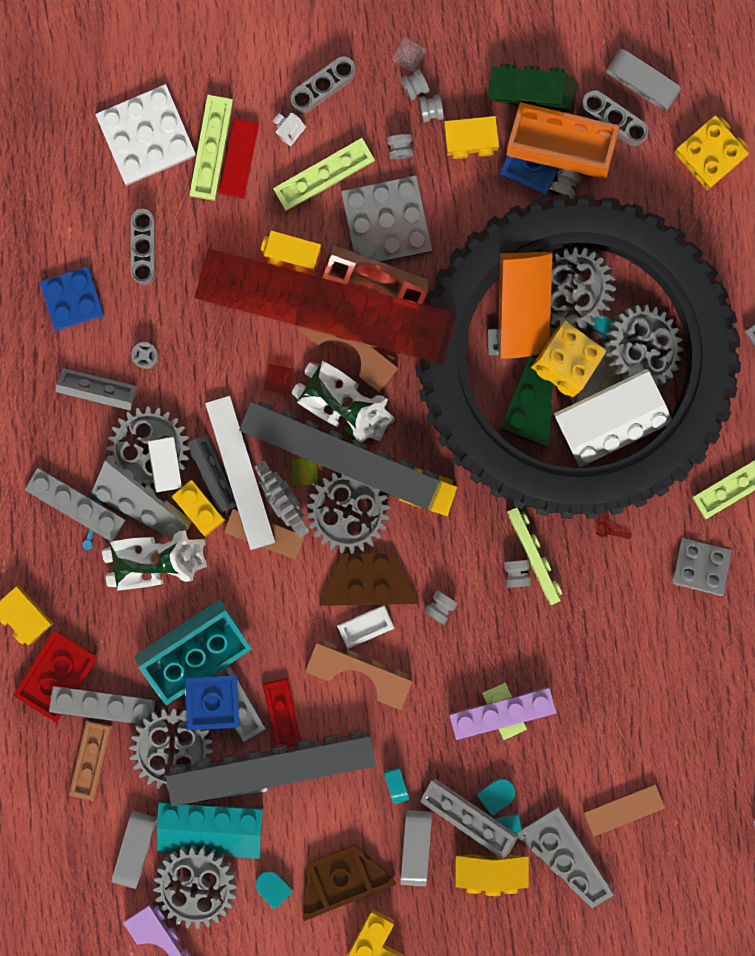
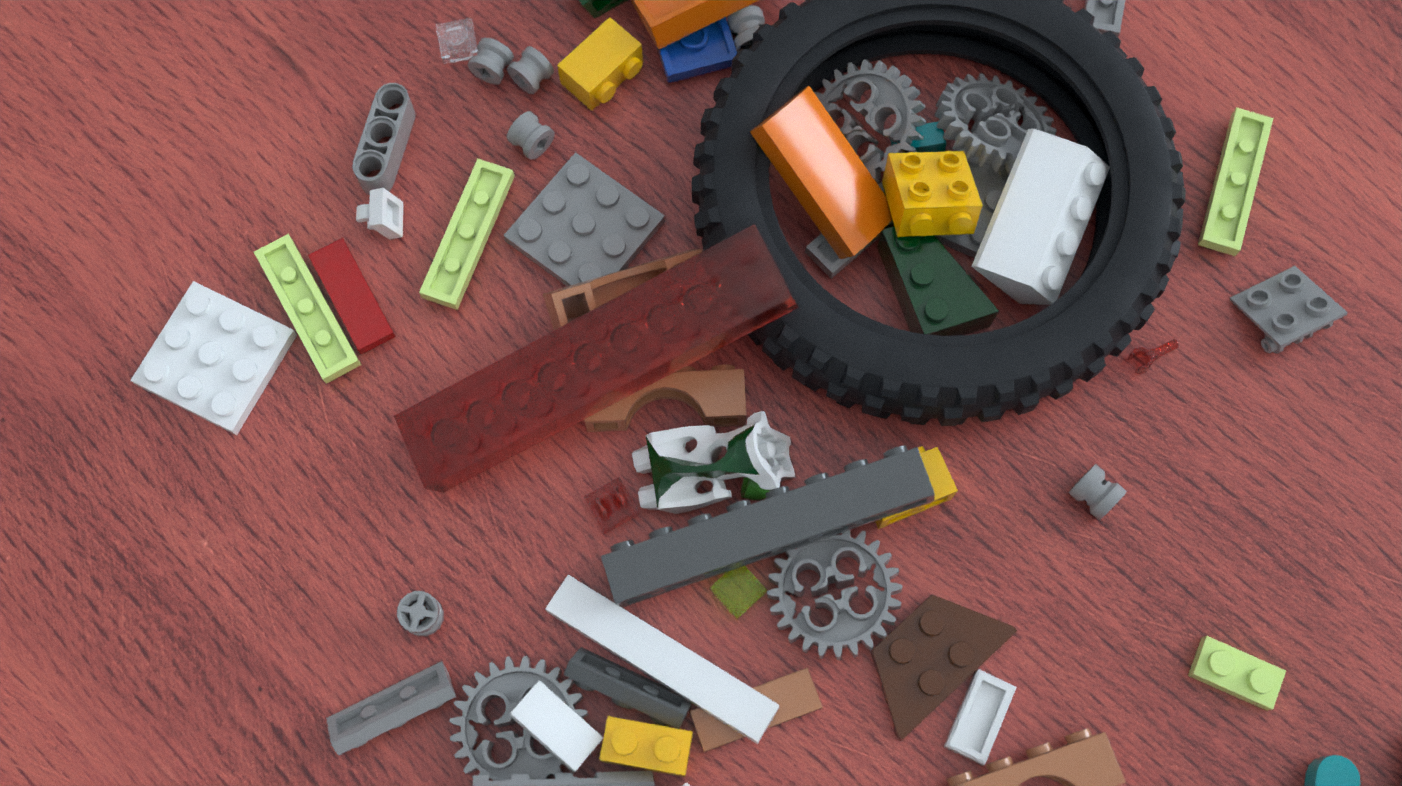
camera: 40 degrees left, 15 degrees down
blue plate [39,267,104,331] -> none
light grey beam [131,209,156,286] -> none
light grey gear [254,460,309,538] -> none
yellow brick [261,231,322,277] -> none
light grey wheel [423,590,458,625] -> none
lavender arch [449,687,556,740] -> none
yellowish green plate [507,507,562,605] -> none

